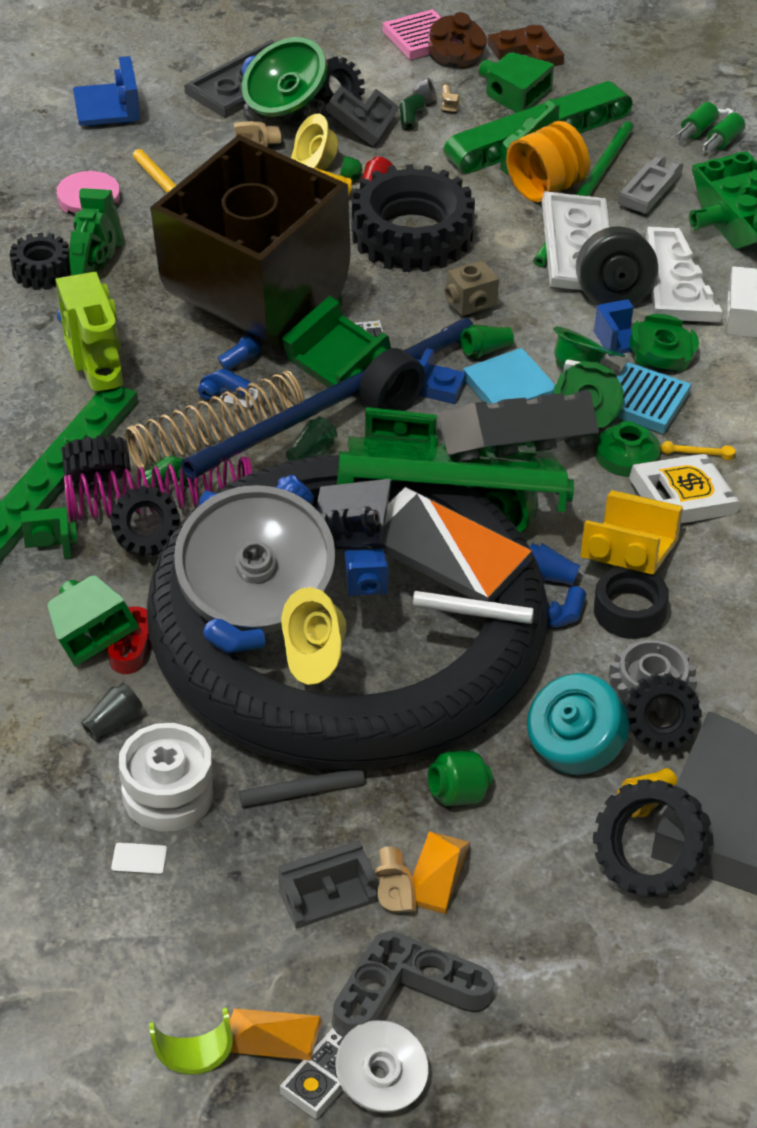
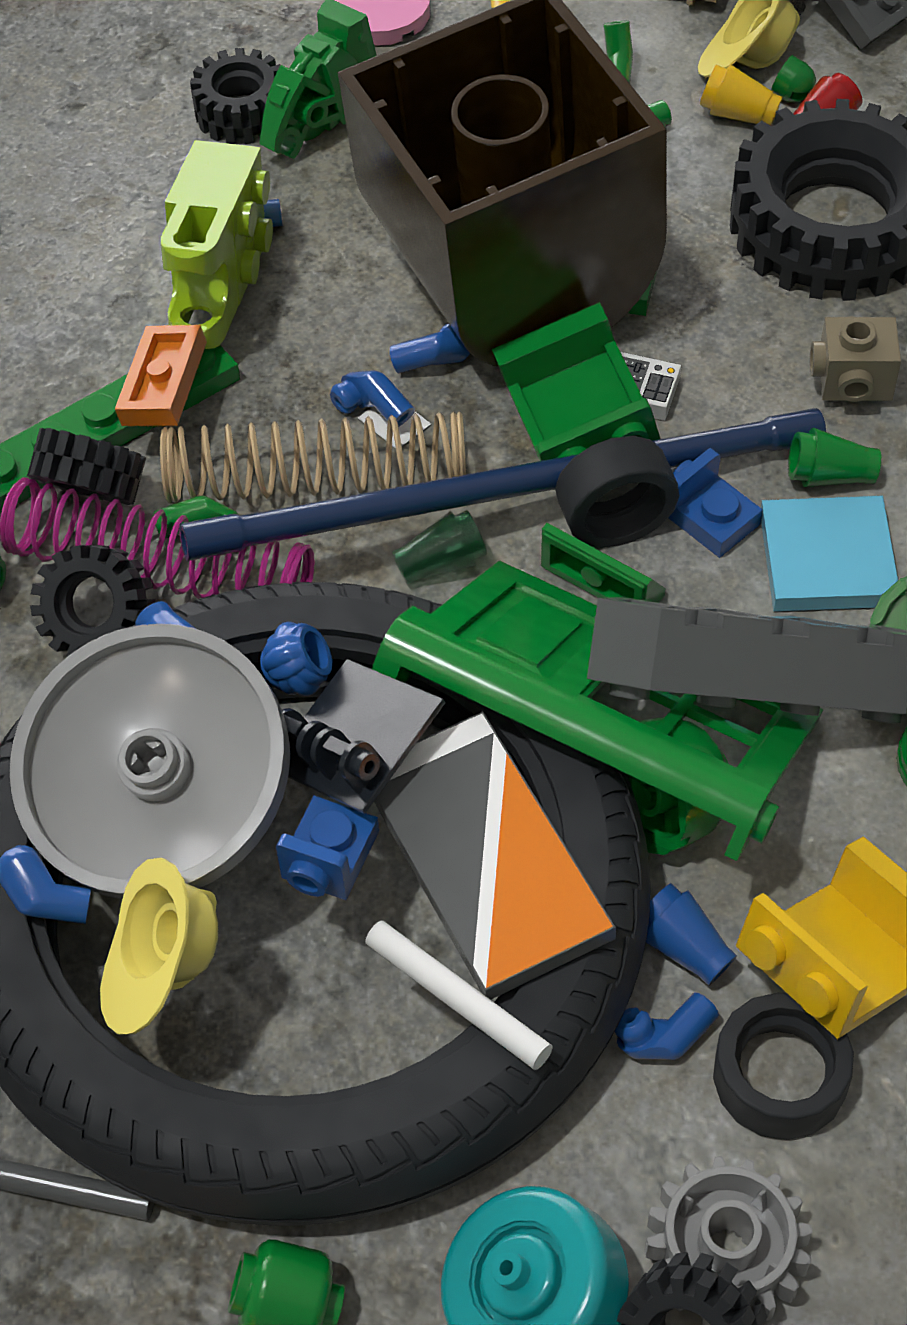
camera: 30 degrees right, 10 degrees up
none -> orange plate [115,325,207,426]

